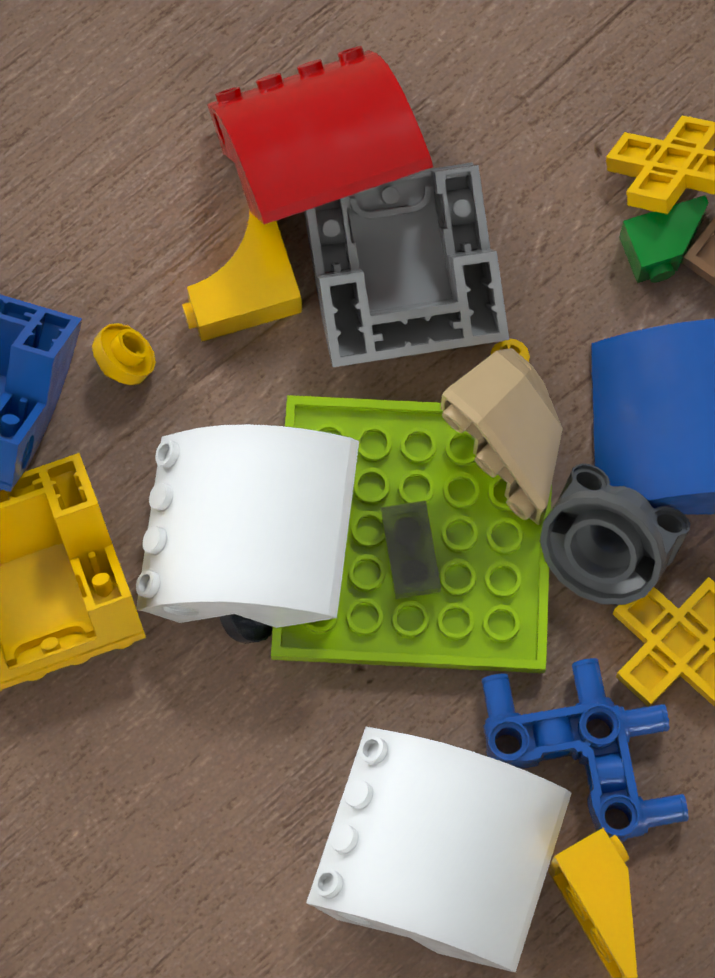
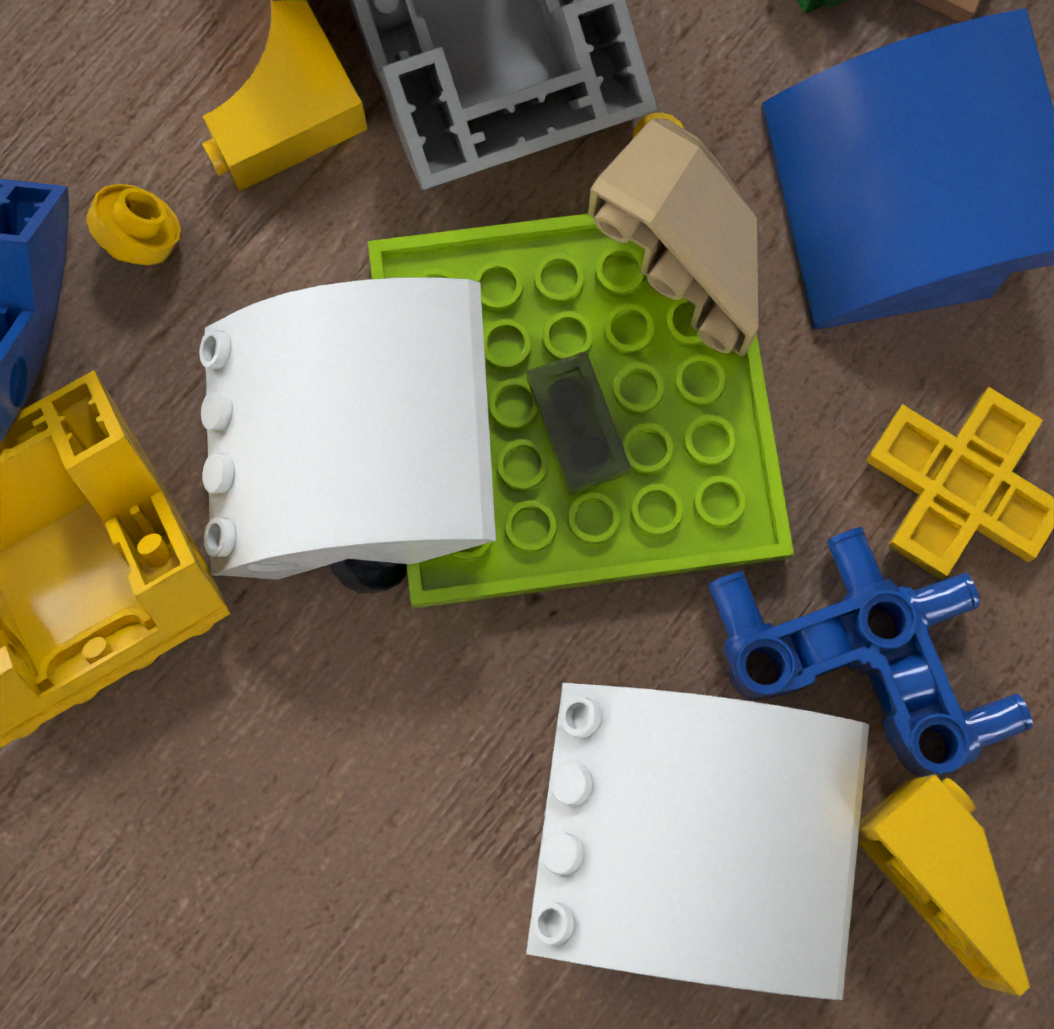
camera: 10 degrees left, 5 degrees up
dark grey piece [540,464,690,605] -> none

